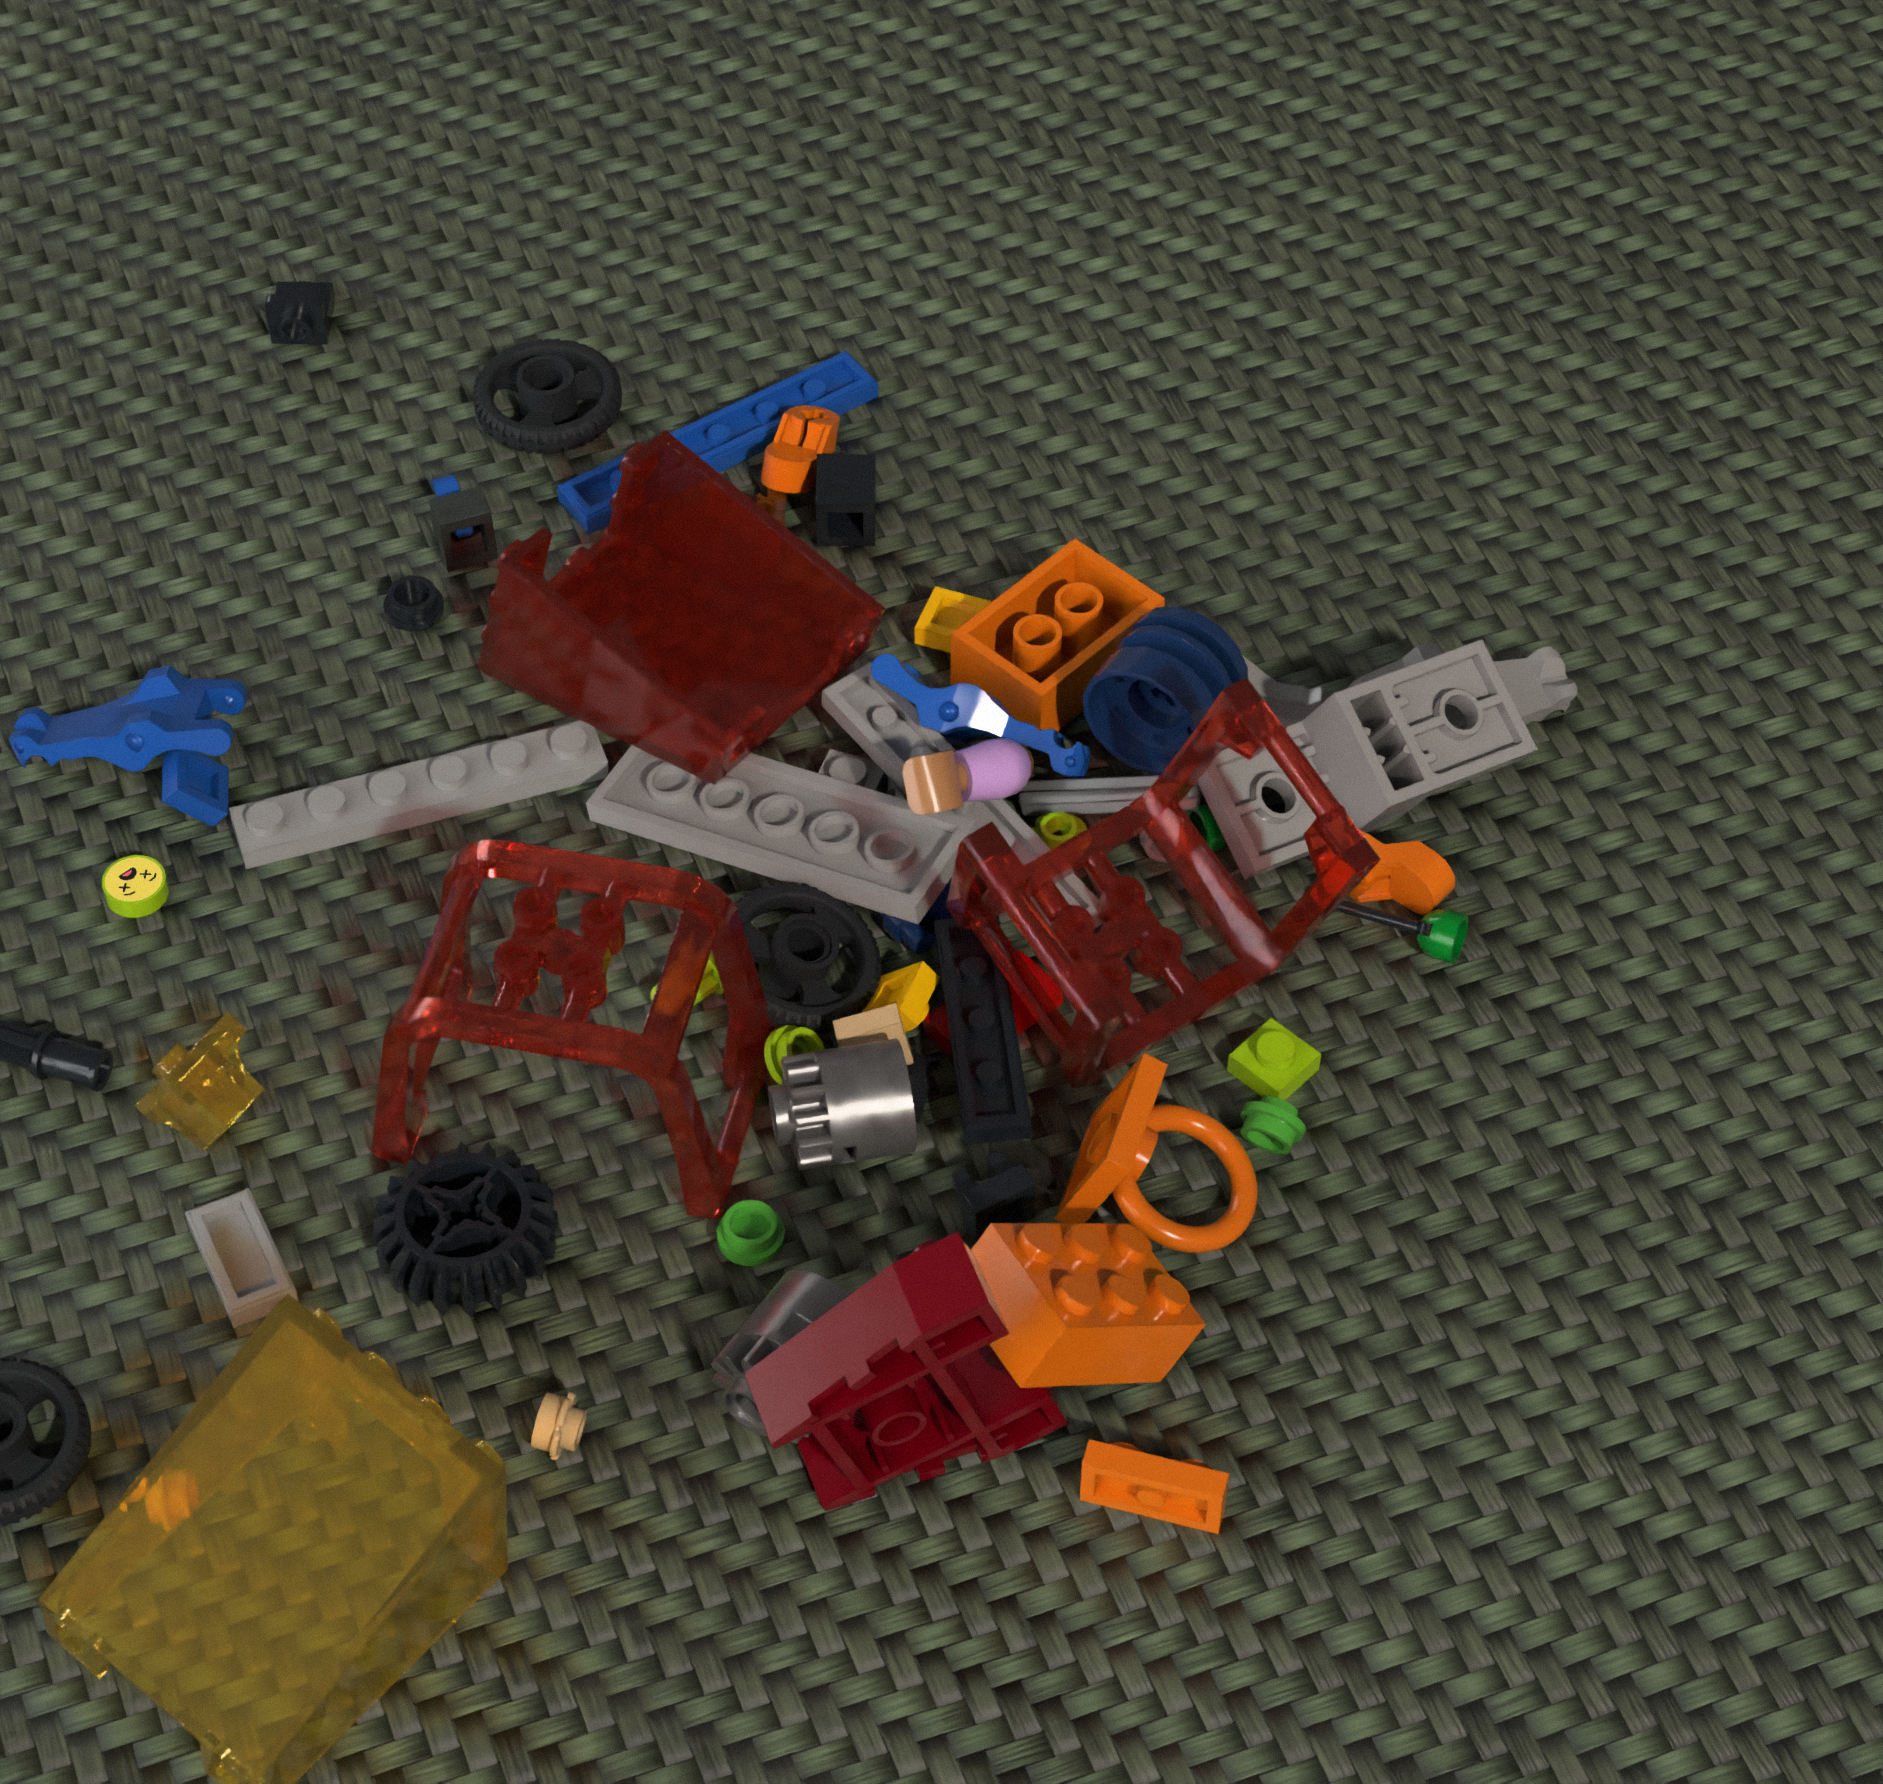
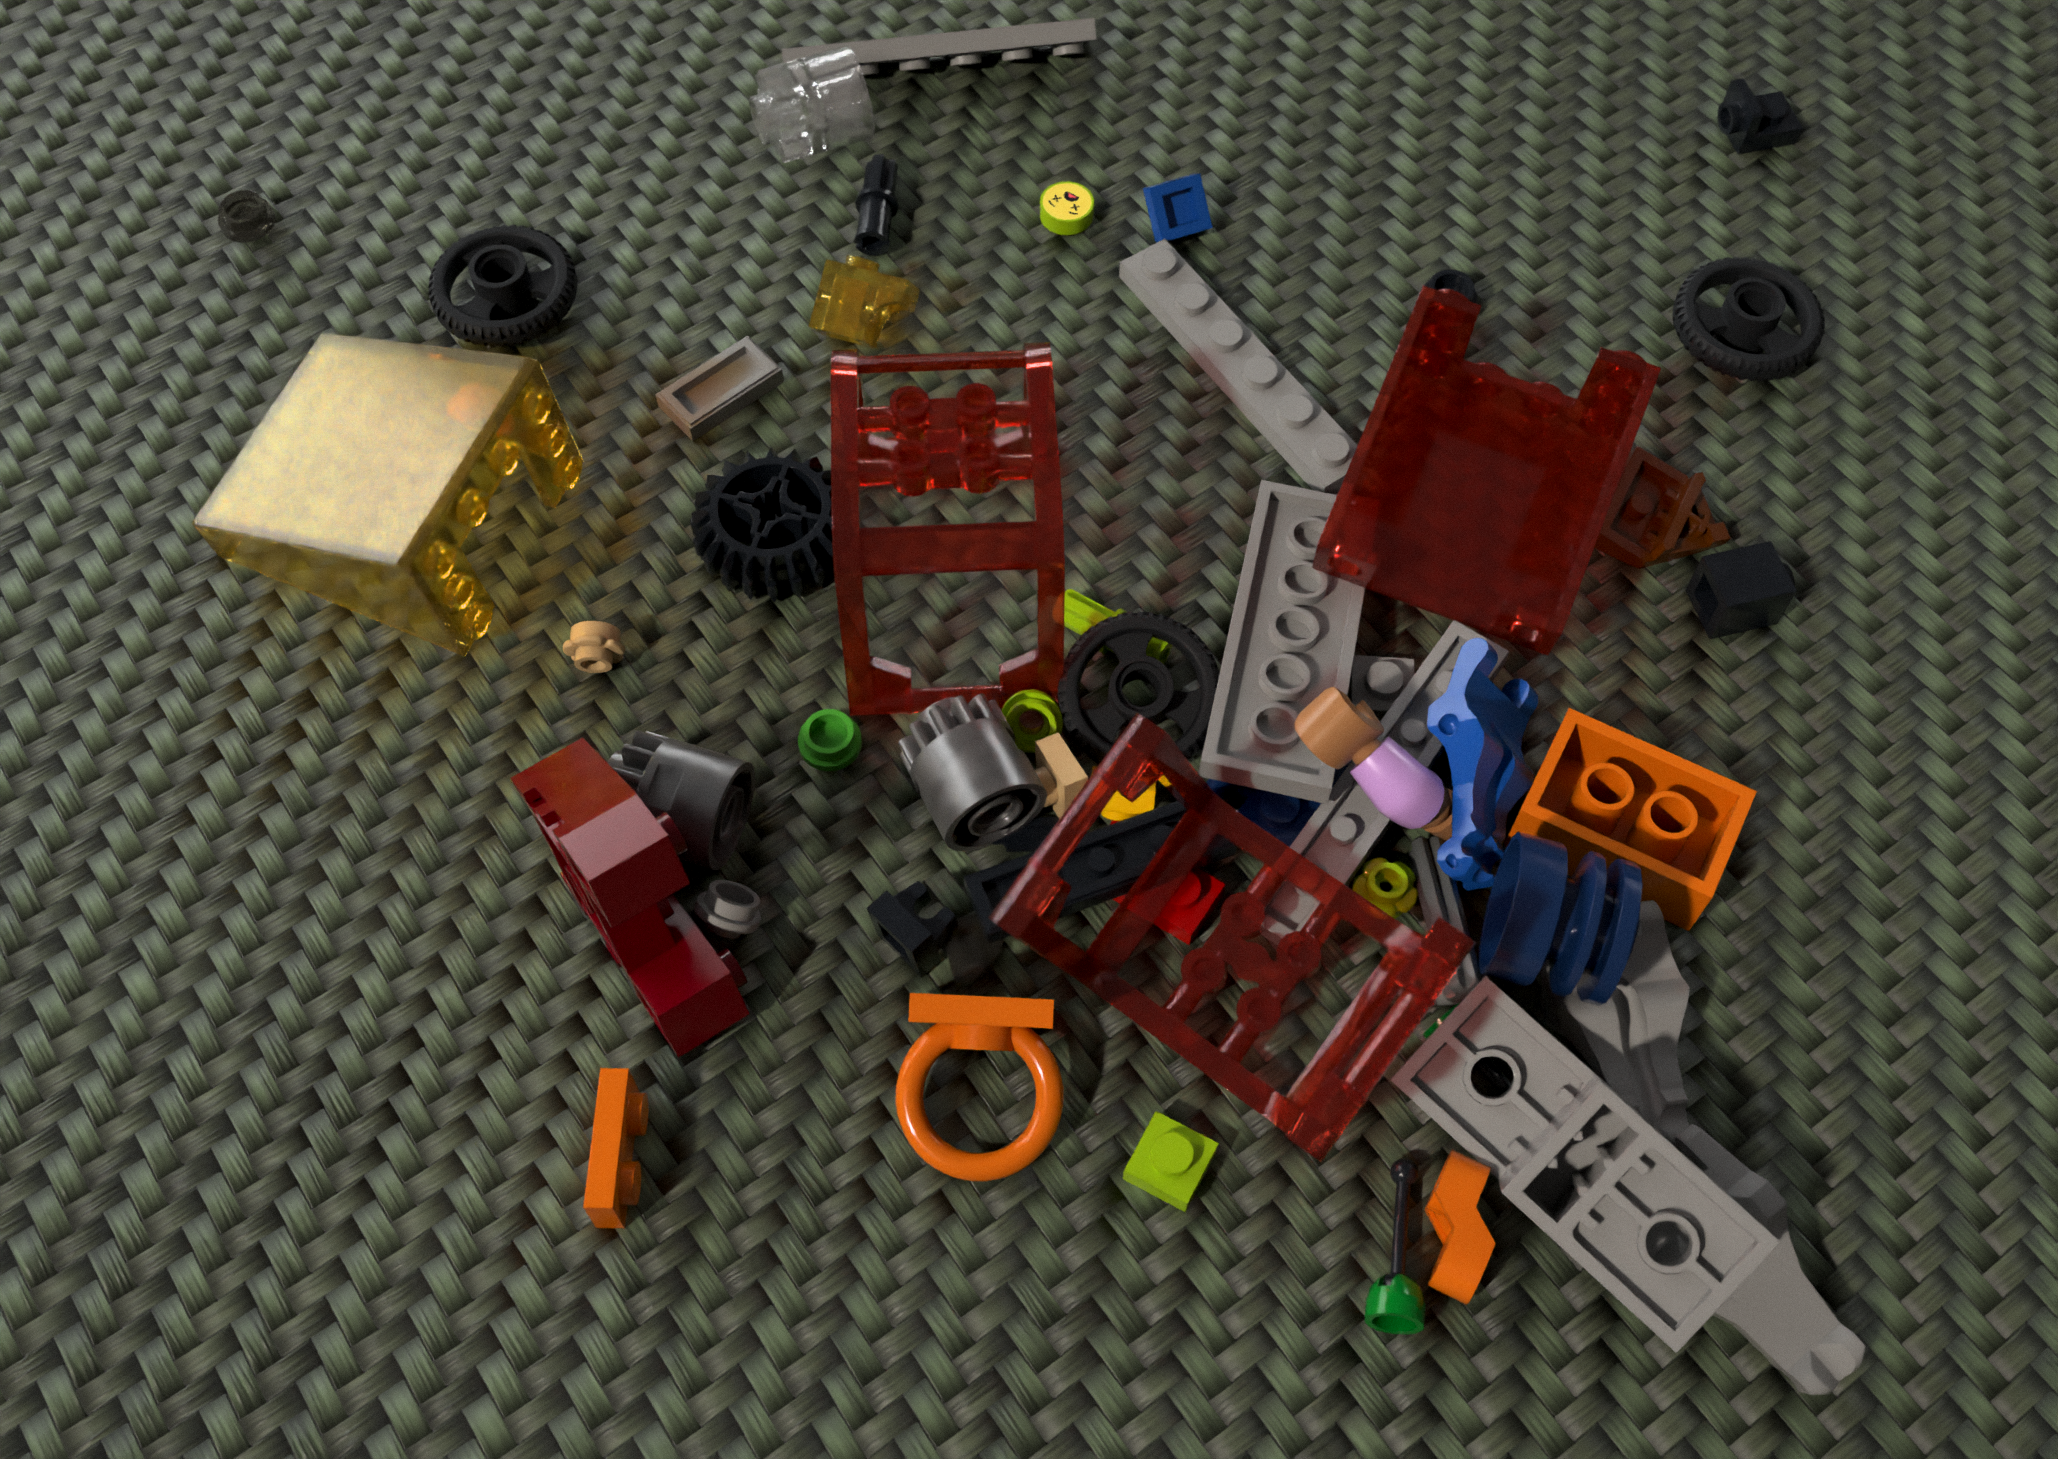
camera: 75 degrees right, 10 degrees up
blue animal [8,666,248,772] -> none
pearl dark grey piece [429,474,499,572] -> none
blue tile [557,351,878,535] -> none
orange piece [761,405,840,494] -> none
yellow plate [914,586,992,653] -> none
orange brick [971,1223,1206,1388] -> none
bright green plate [1240,1096,1306,1154] -> none

